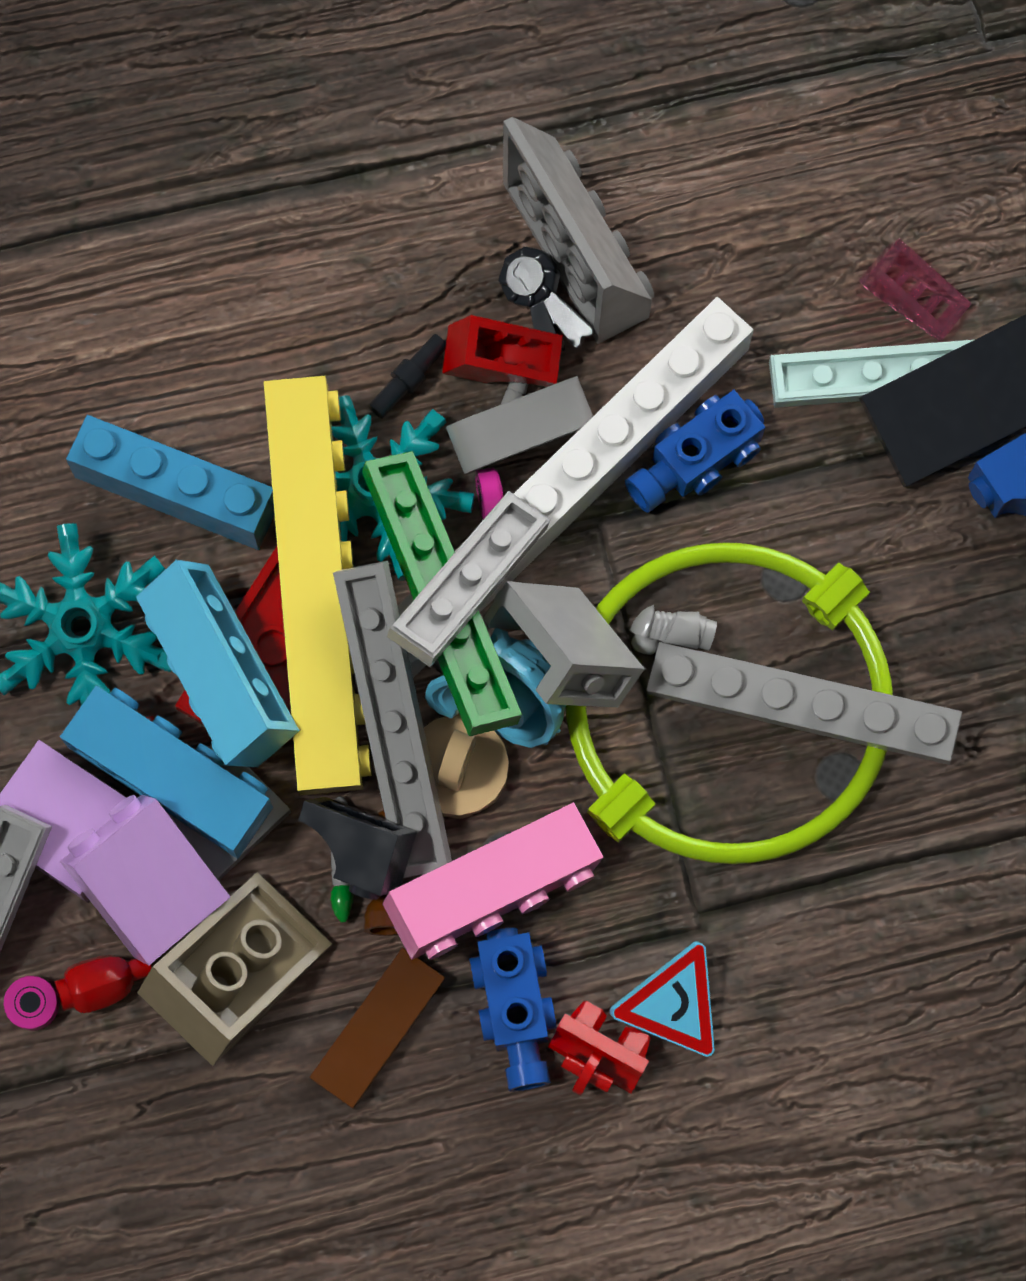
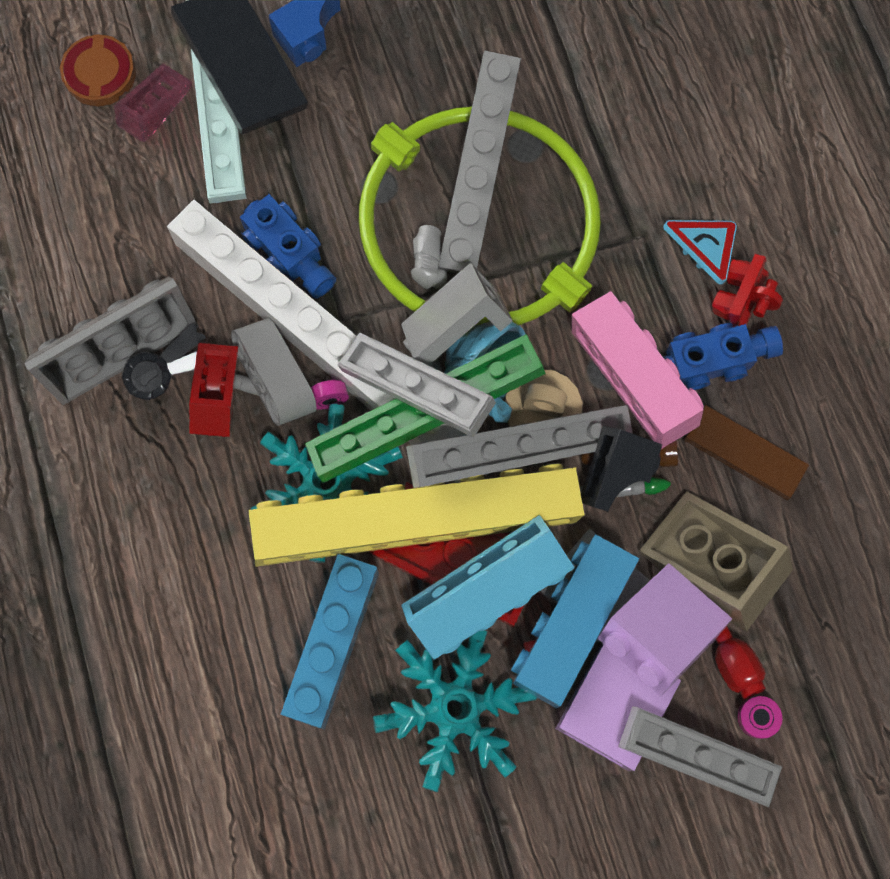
camera: 95 degrees left, 0 degrees up
black bar [368,334,446,419] -> none
none -> dark orange tile [60,34,136,107]

